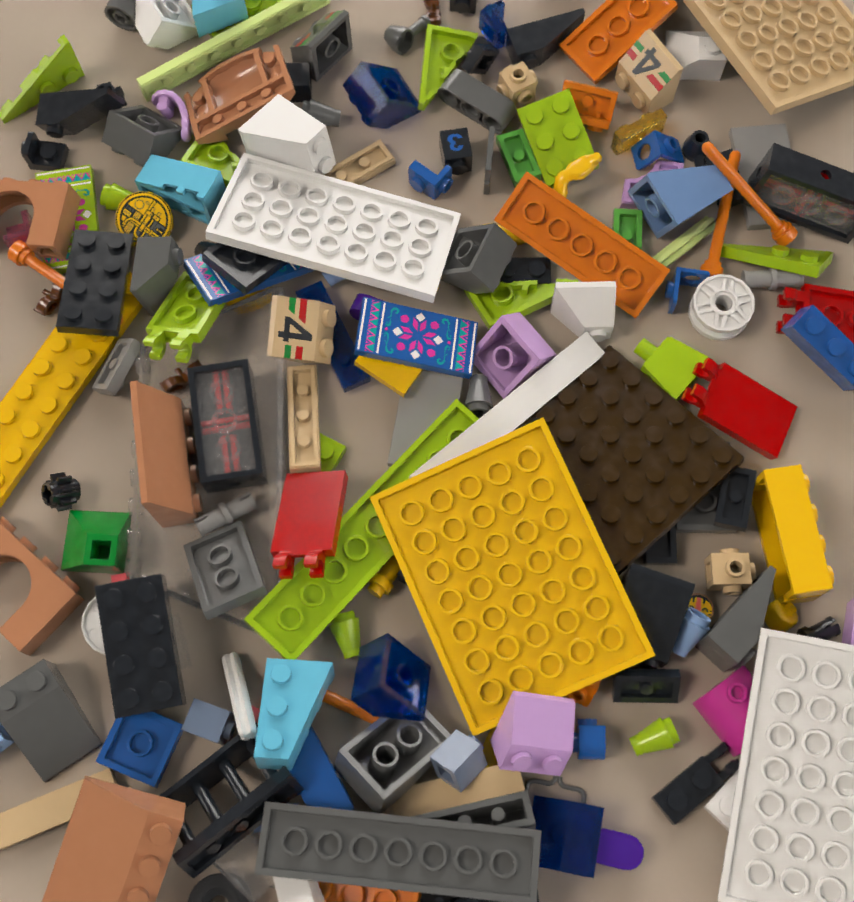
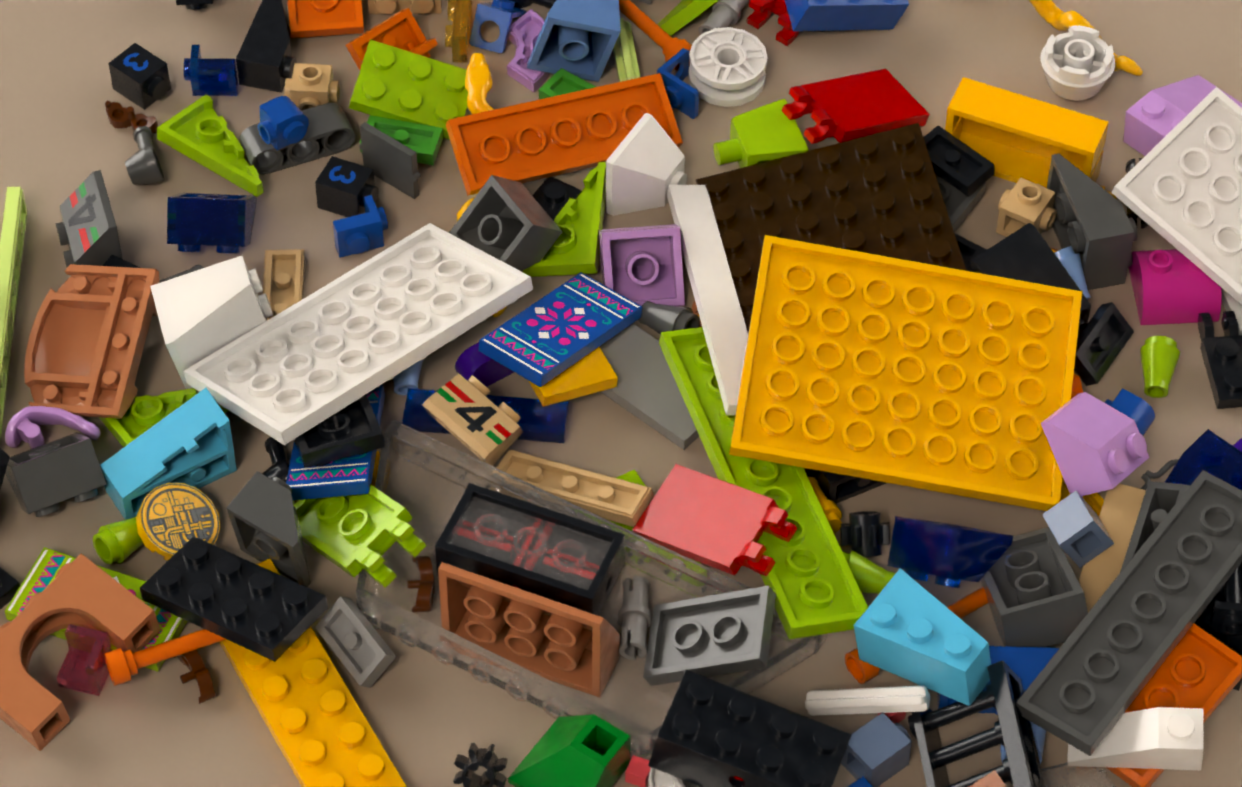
camera: 60 degrees left, 20 degrees down
black bracket [462,36,500,74] -> none
none -> blue plate [258,96,309,151]
none -> black gear [840,511,890,557]

